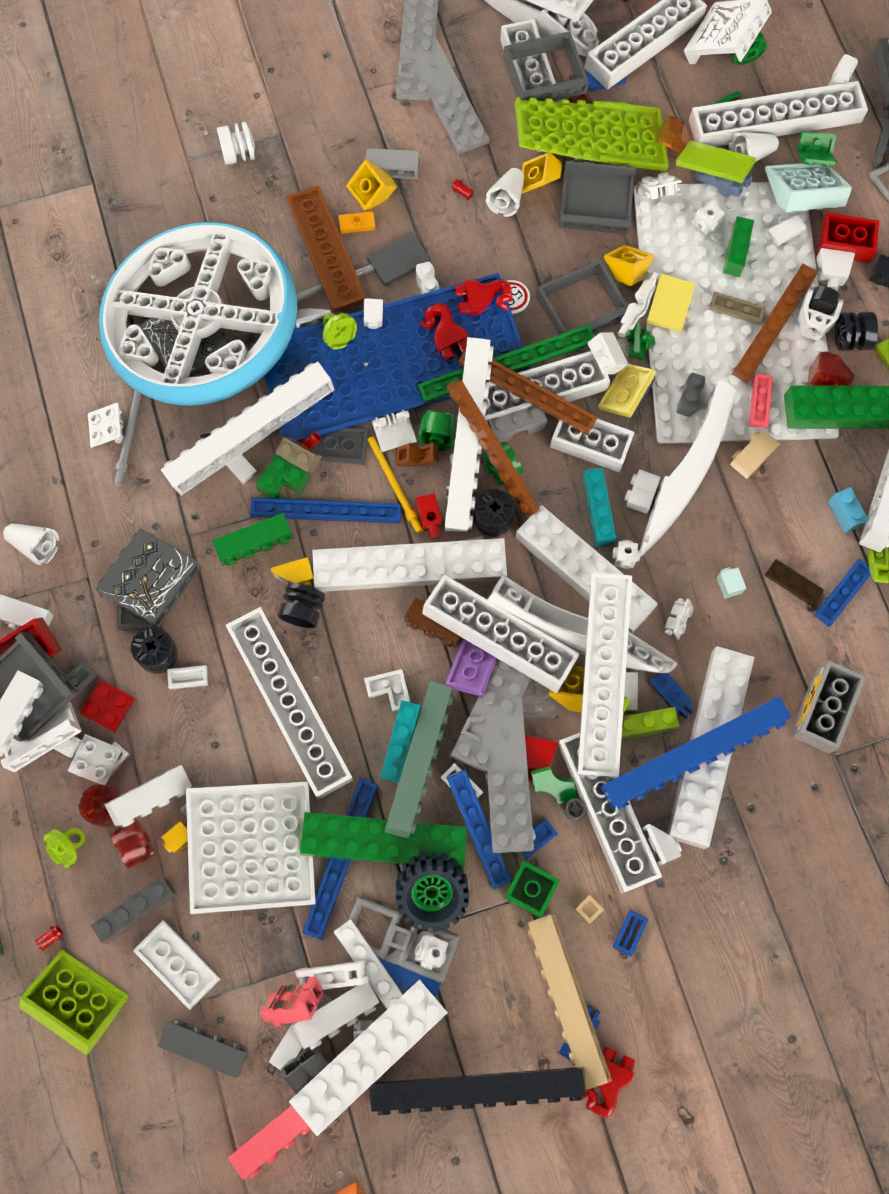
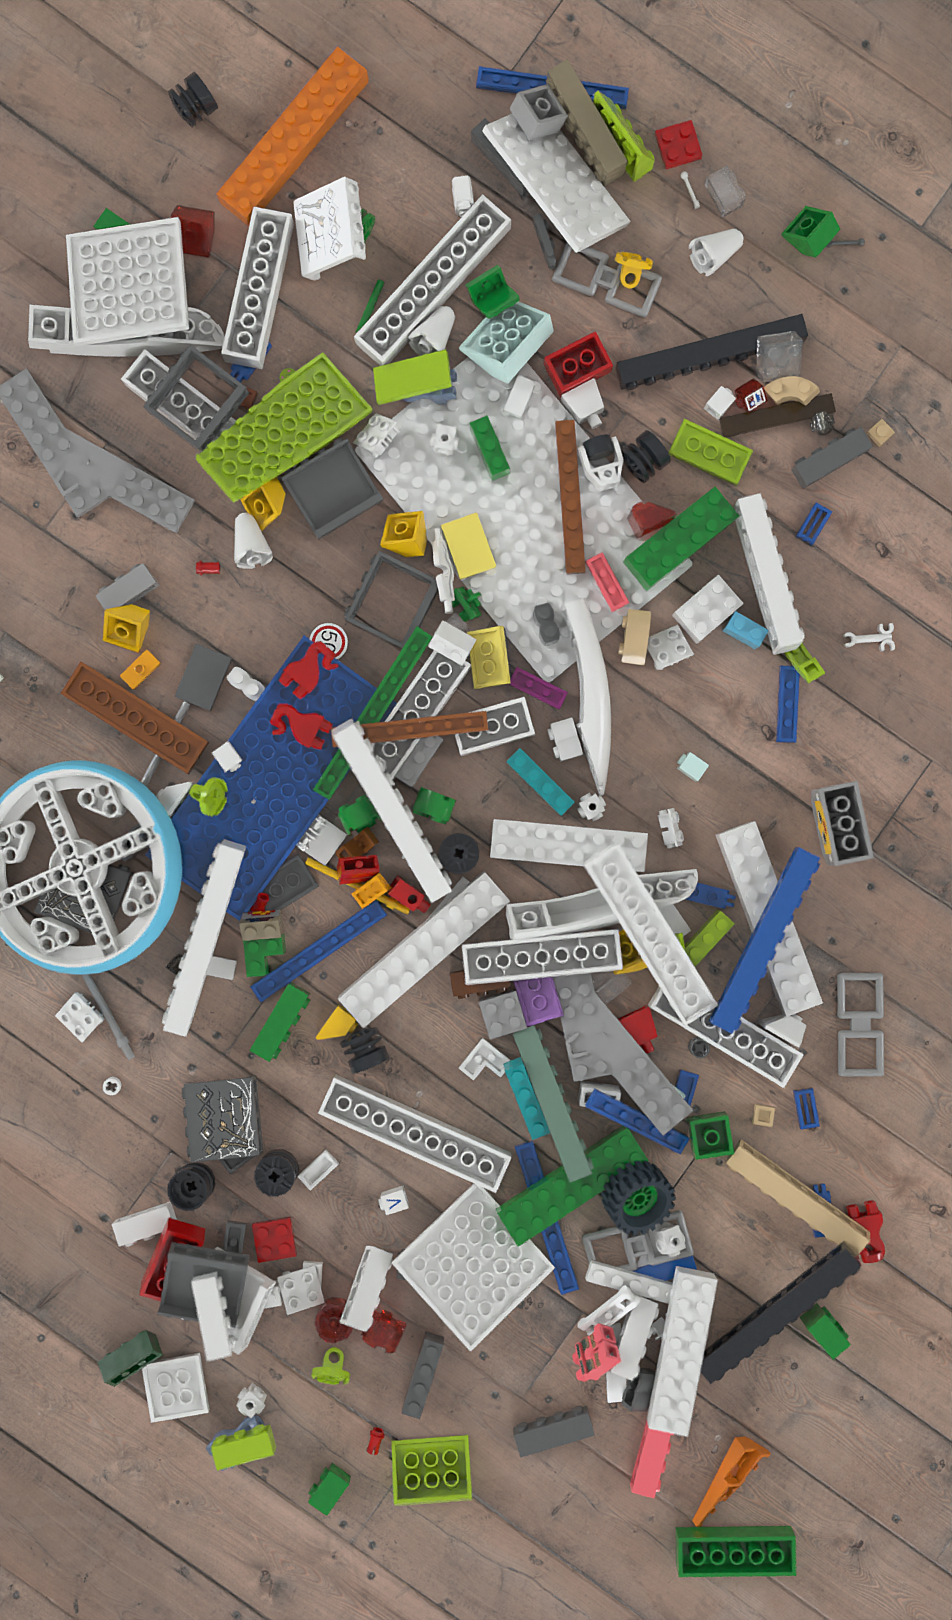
camera: 30 degrees left, 15 degrees up
white cone [3,523,59,565] -> none
white tile [133,920,221,1010] -> none
yellow brick [161,821,188,855] -> none
dark orange plate [447,380,539,514] -> none
tile [530,766,577,804] -> none
clear orange slope [656,115,690,153] -> none
dark tan tile [708,291,766,325] -> none
dark brown plate [764,559,824,607] -> none
none -> white bush [103,1077,121,1095]
none -> black wheel [167,1162,216,1211]
none -> red brick [337,855,380,885]
none -> light orange plate [351,873,391,909]
none -> white brick [378,1185,409,1215]
none -> light grey brick [479,989,527,1039]
none -> magenta plate [508,667,568,710]
none -> white hinge [647,625,694,670]
none -> white brick [672,574,744,644]
none -> green brick [800,1303,851,1360]
none -> light grey bar [837,973,884,1077]

